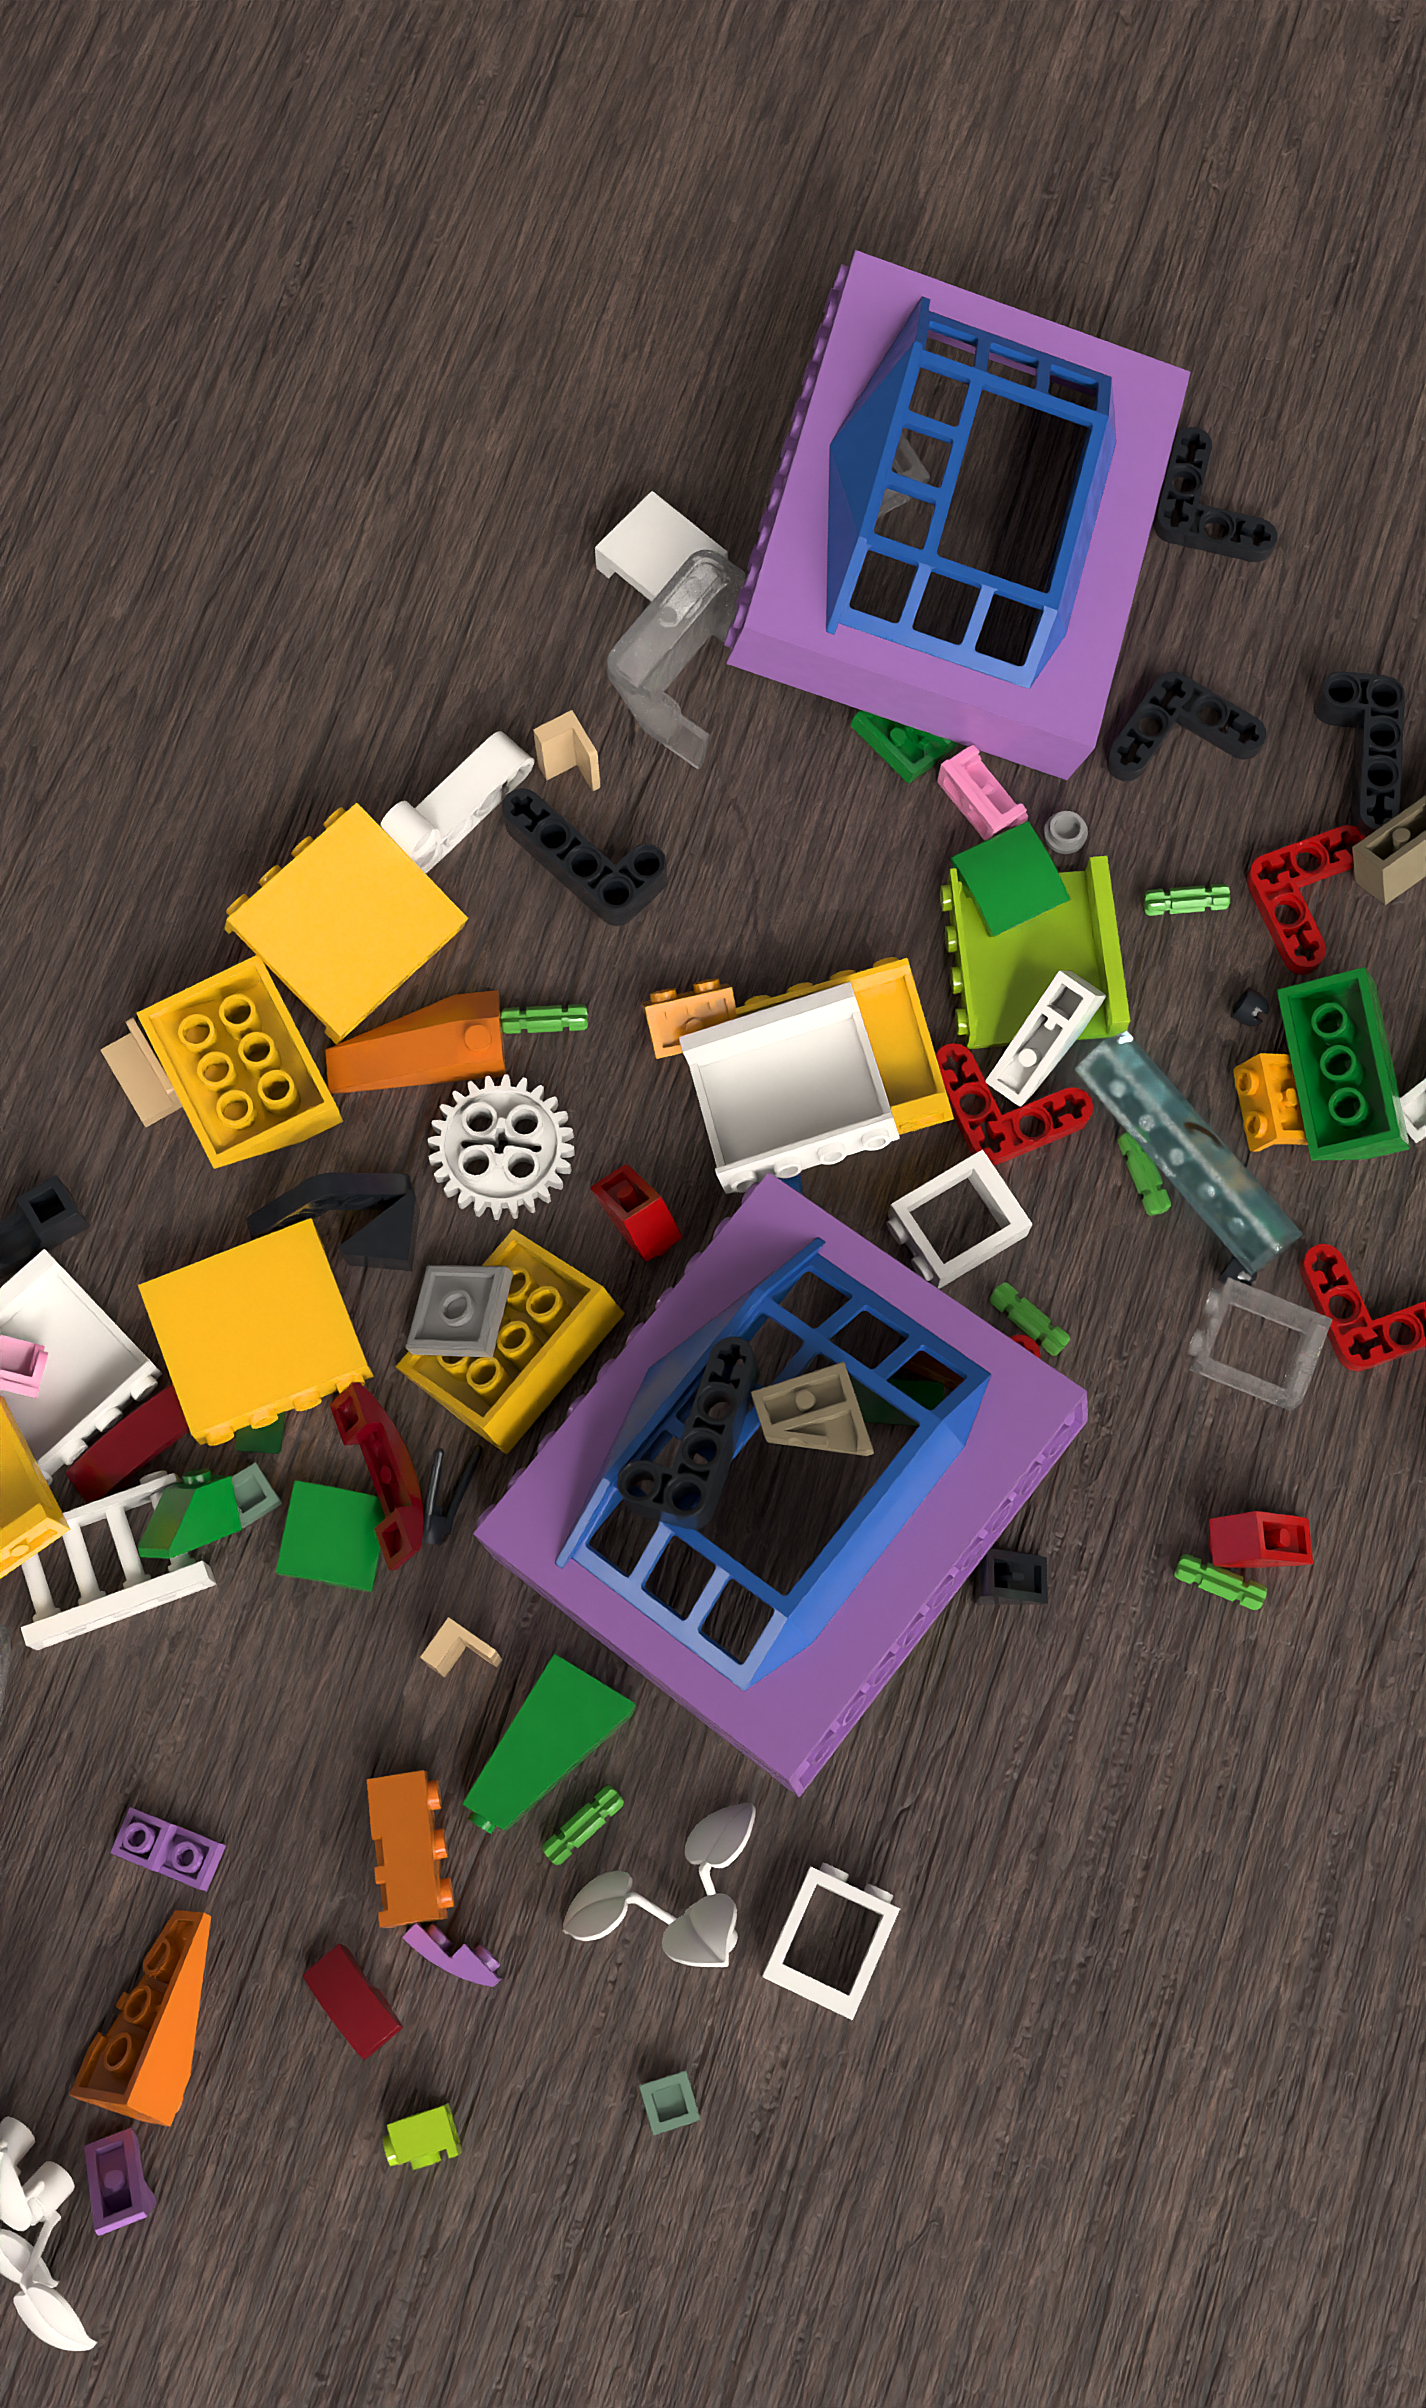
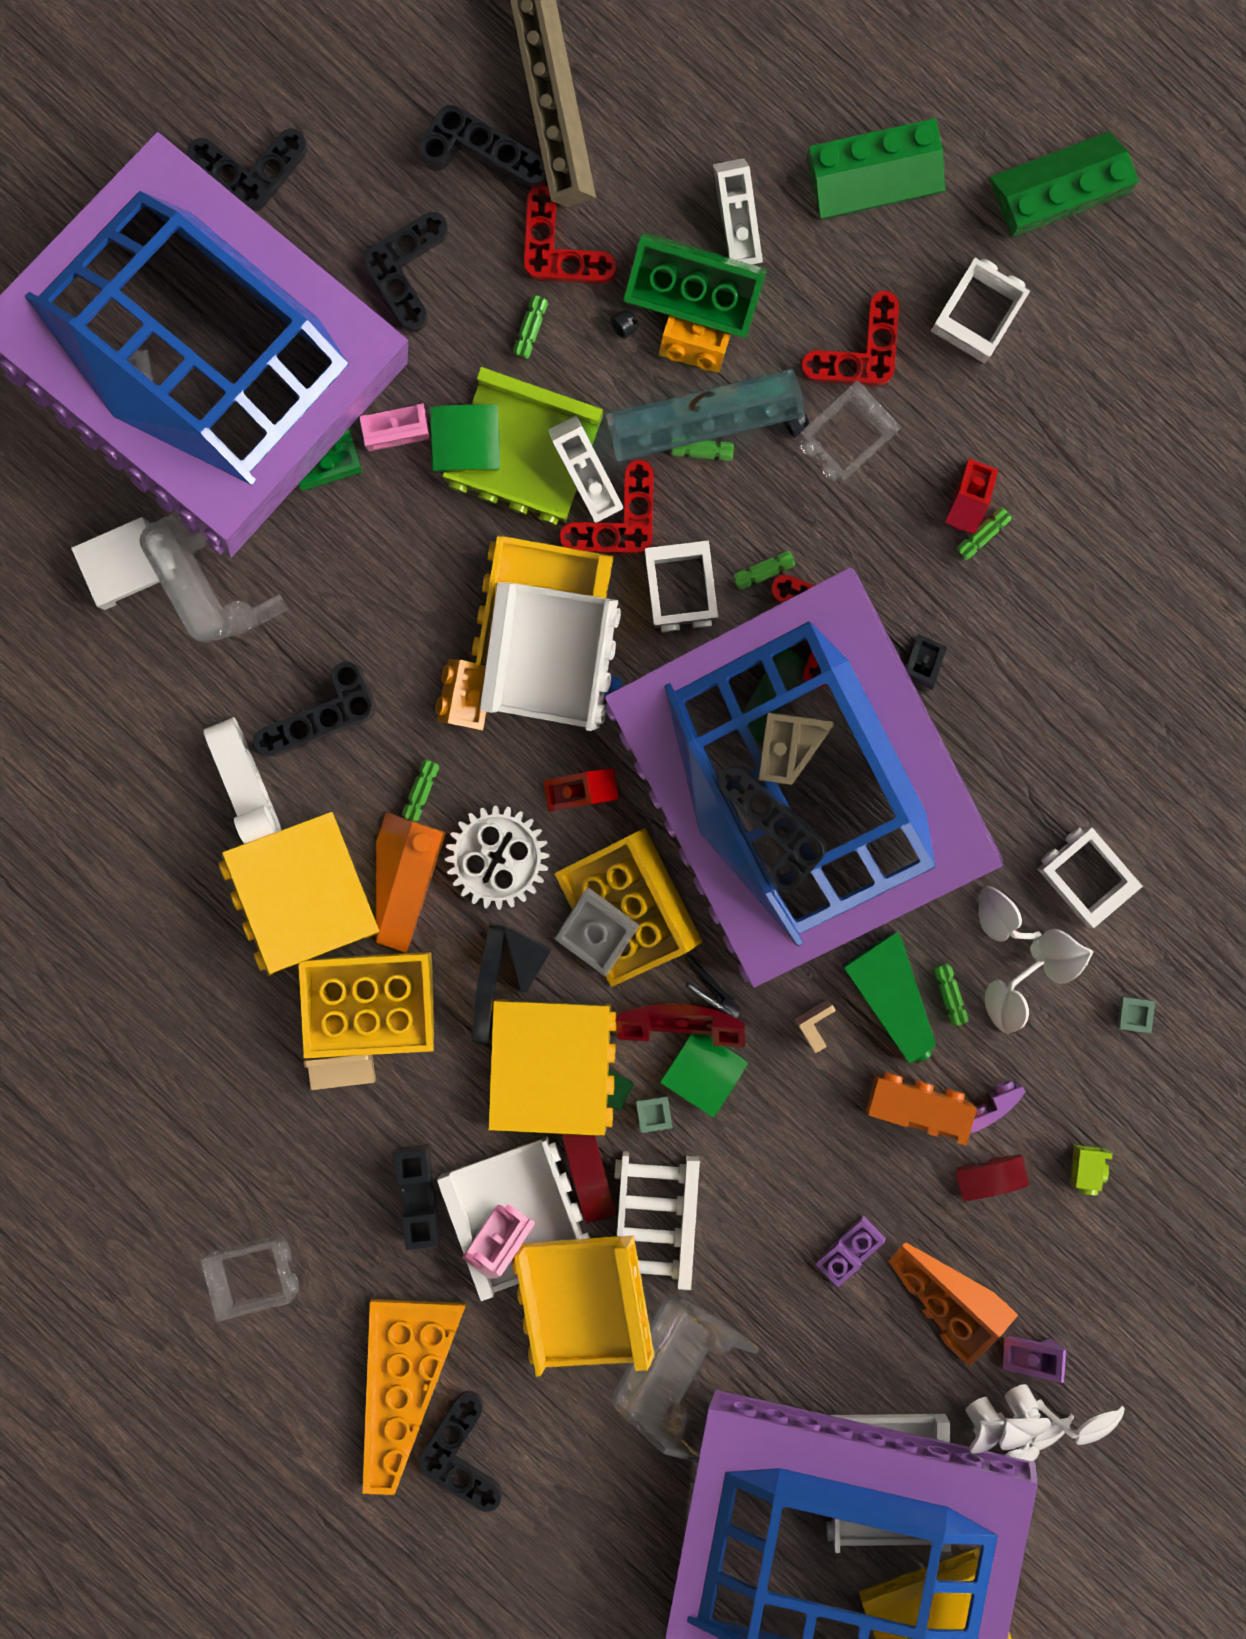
camera: 65 degrees left, 15 degrees up
green slope [138,1469,242,1559] -> none
tan panel [533,710,600,791] -> none
light grey plate [1044,811,1088,854] -> none

